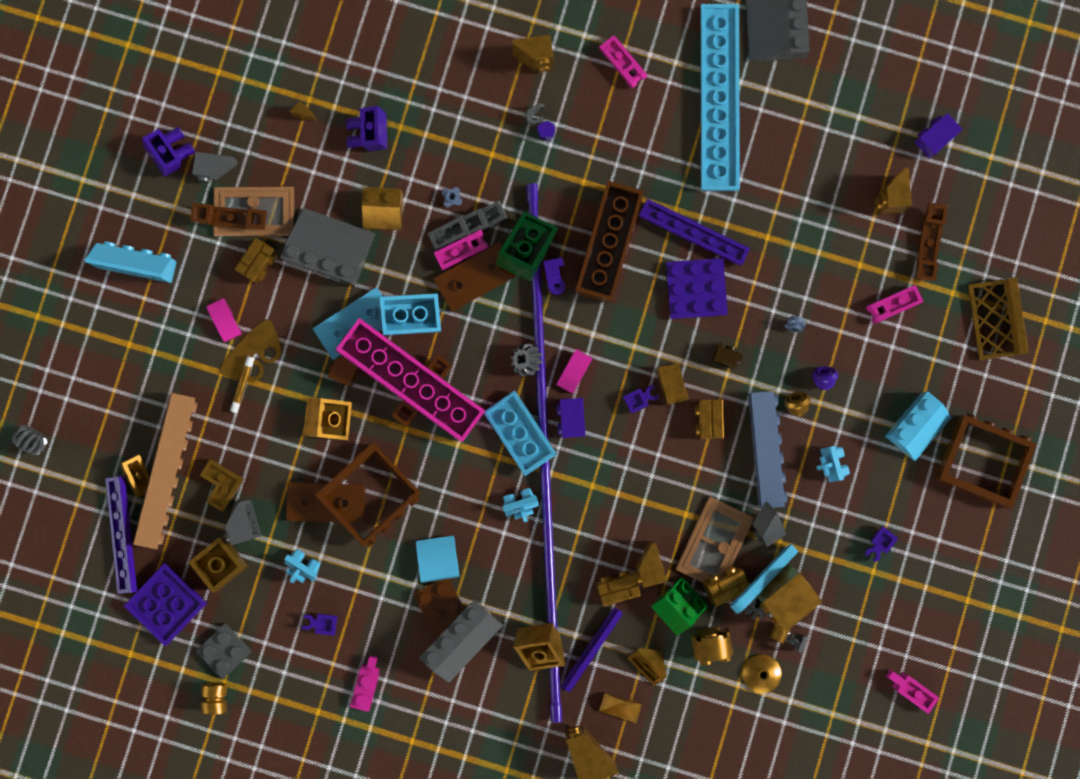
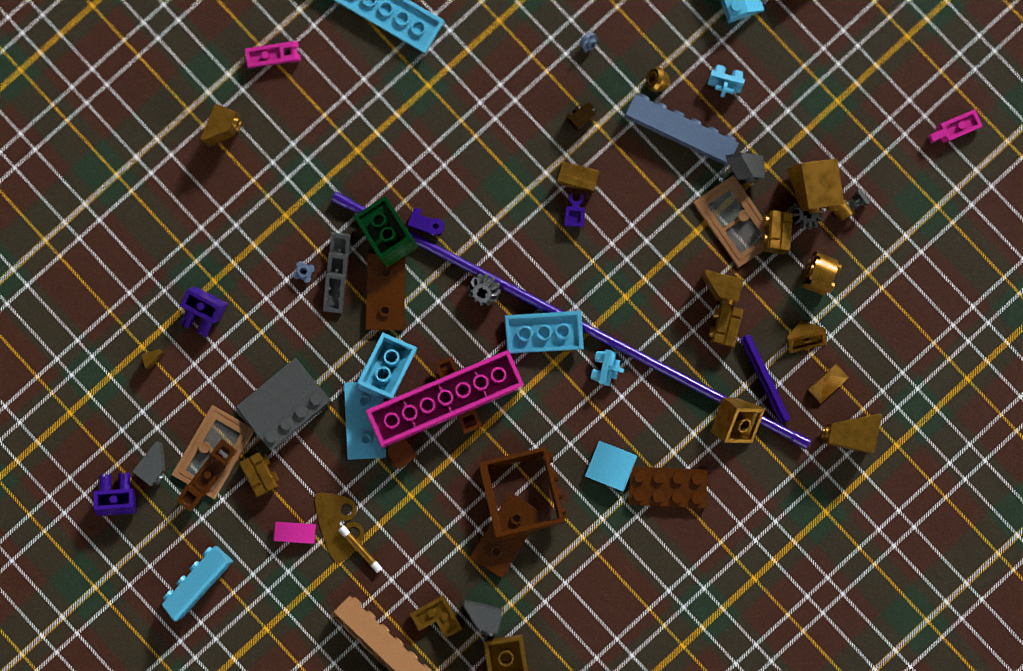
camera: 55 degrees left, 0 degrees up
medium azure hips [284,549,320,584] -> none
dark purple plate [302,613,338,636] -> none
pearl gold slope [303,398,352,440] -> none
dark pink hinge [350,655,380,712] -> none
pearl gold slope [362,187,403,231] -> none
dark grey slope [420,599,503,682] -> none
dark pink plate [434,230,490,271] -> none
leg [526,103,555,141] -> none
dark pink slope [556,349,593,394] -> none
dark purple brick [556,398,586,438] -> none
reddish brown brick [575,180,644,304] -> none
dark purple plate [639,198,750,266] -> none
green slope [651,577,708,636] -> none
dark purple plate [666,258,728,320] -> none
pearl gold brick [695,400,724,439] -> none
medium azure beam [730,544,798,614] -> none
pearl gold dish [742,654,781,694] -> none
dark purple cone [812,366,838,390] -> none
dark purple plate [864,526,898,562] -> none

